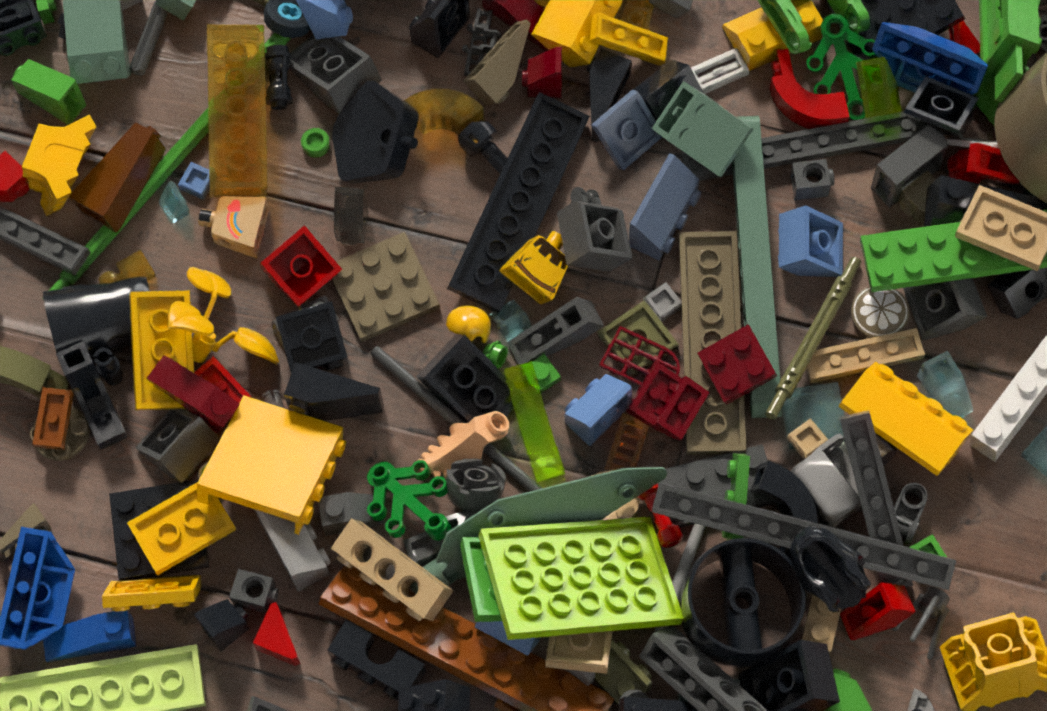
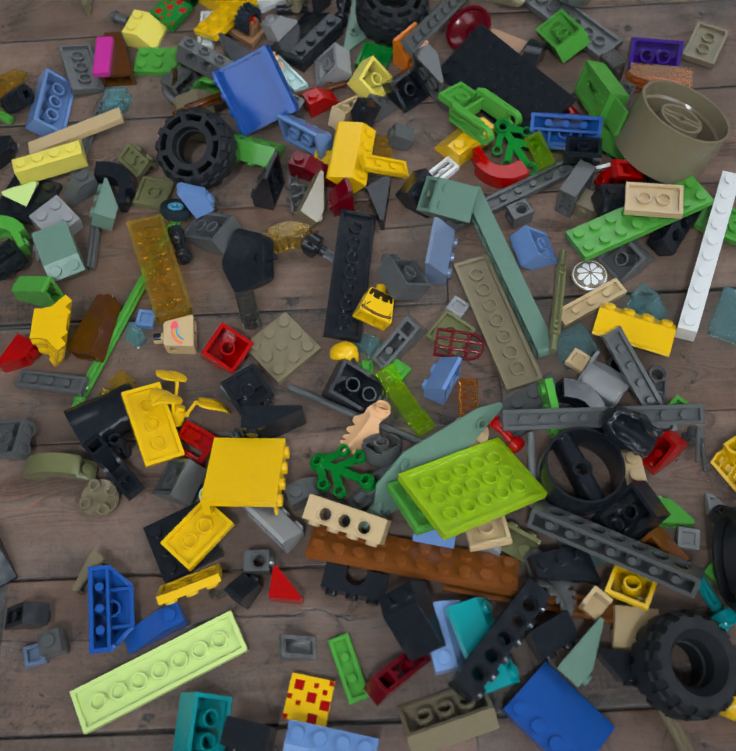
camera: 15 degrees left, 5 degrees down
dark orange plate [32,387,74,450] -> none
dark red slope [146,355,240,432] -> none
bright green tile [301,128,330,158] -> none
sand blue plate [591,90,662,170] -> none
dark red slope [626,362,710,441] -> none
dark red plate [697,324,778,405] -> none

